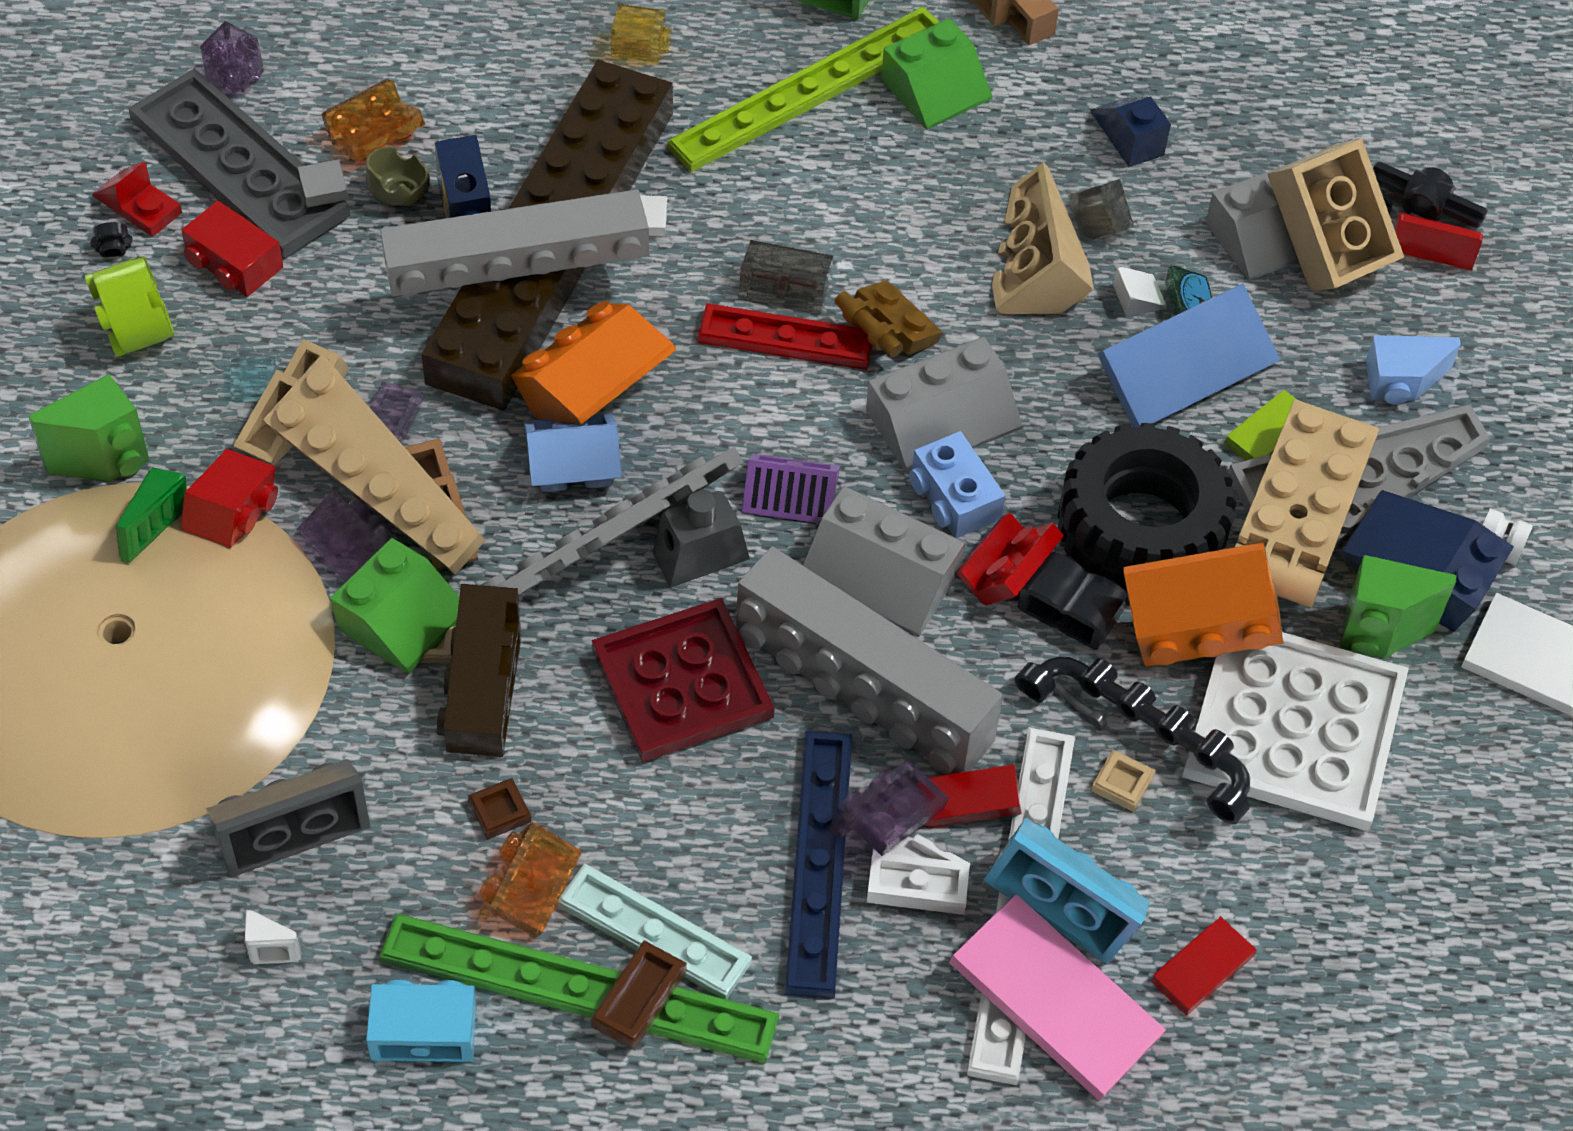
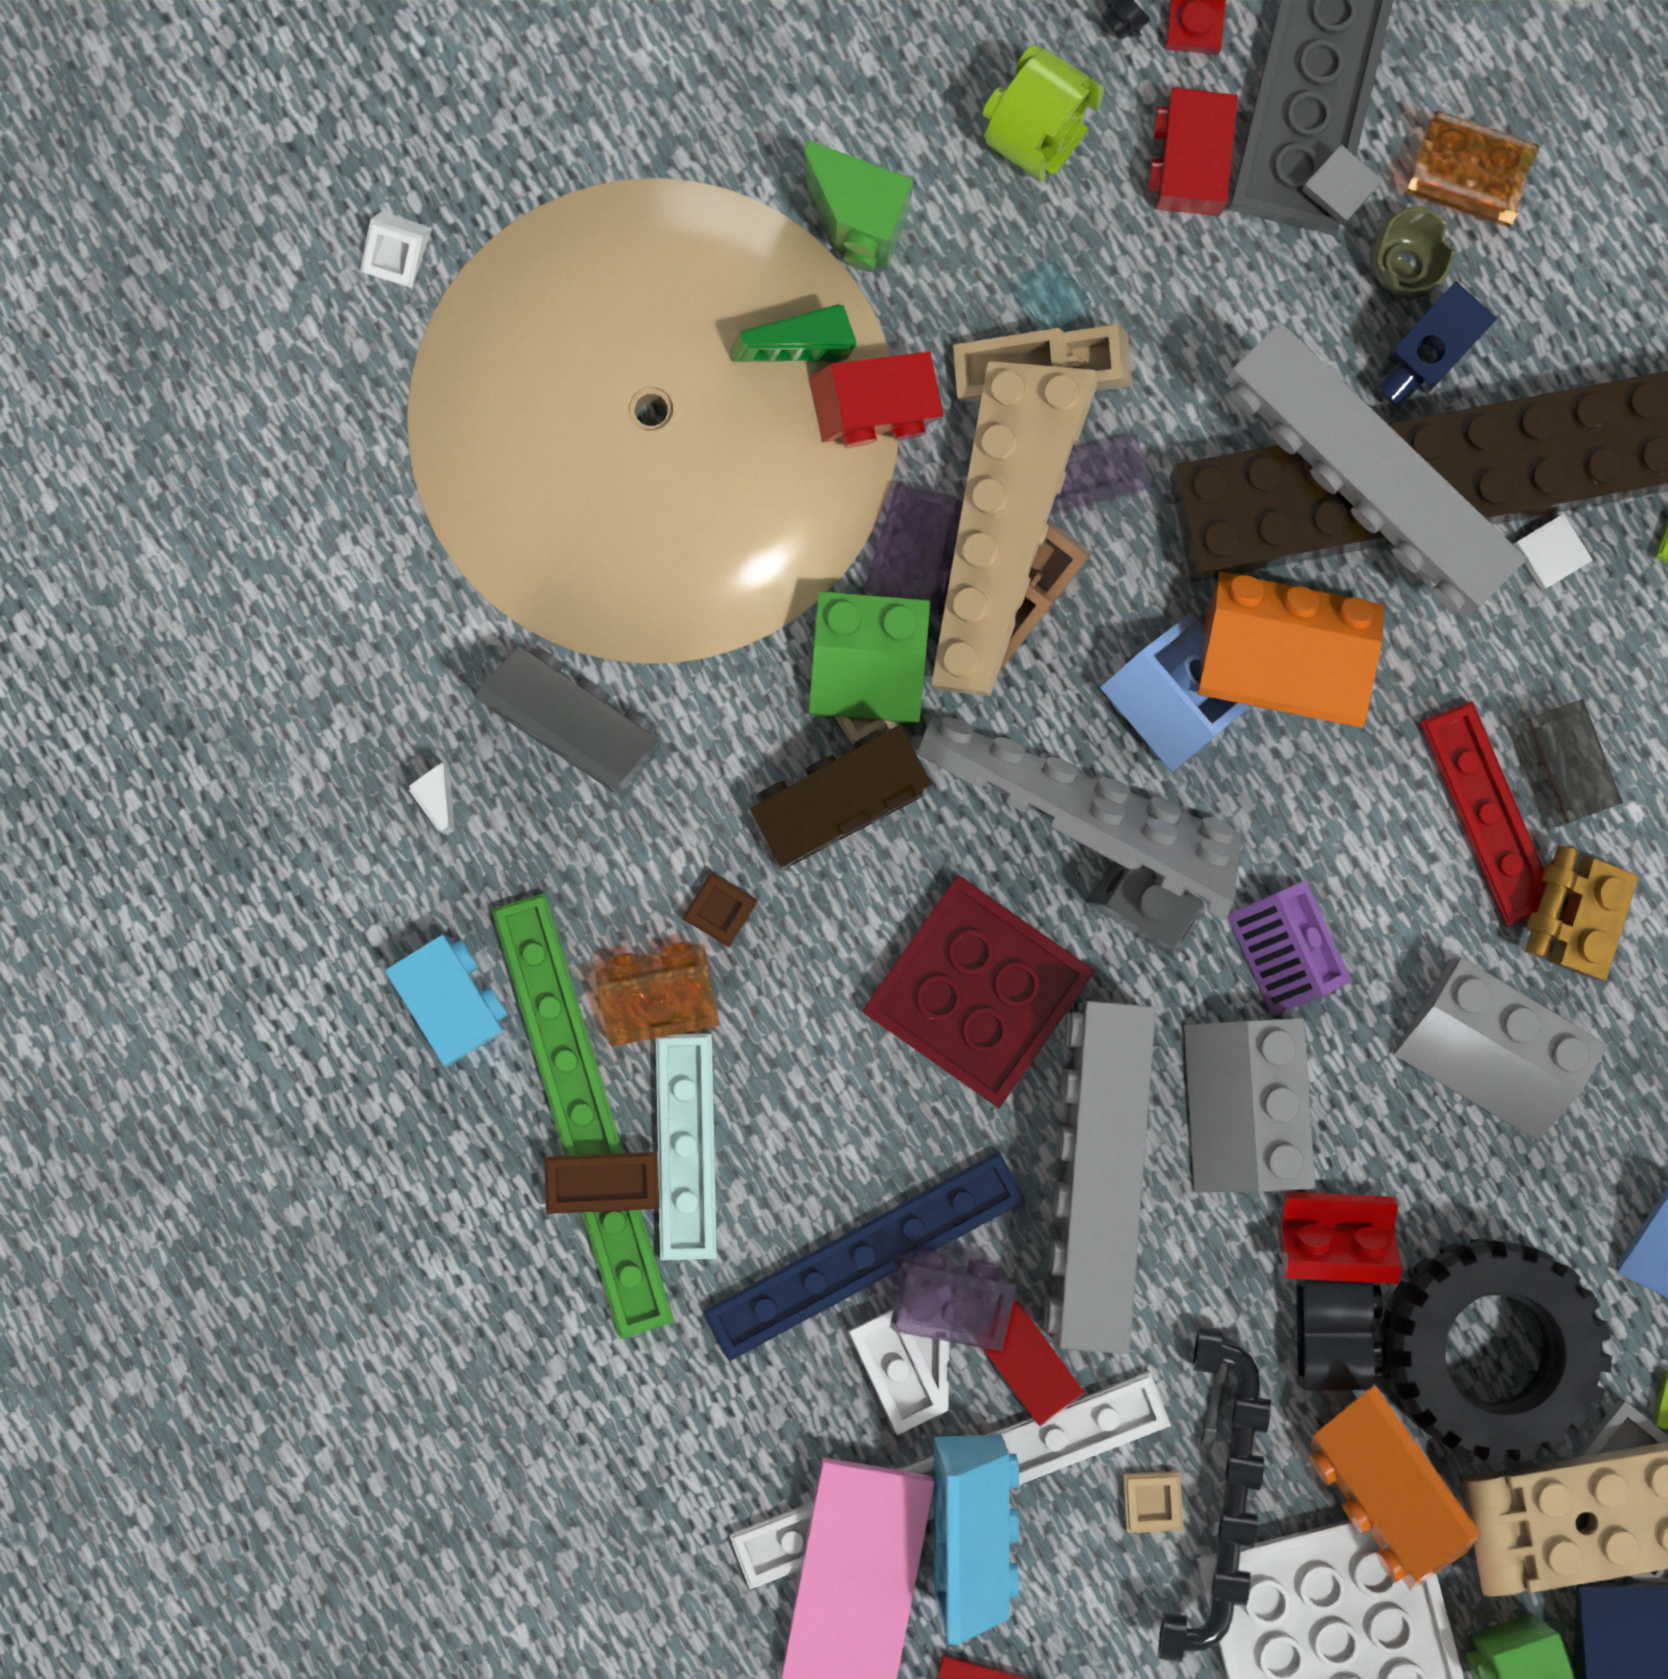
camera: 55 degrees right, 30 degrees up
light blue brick [909,431,1006,538] -> none

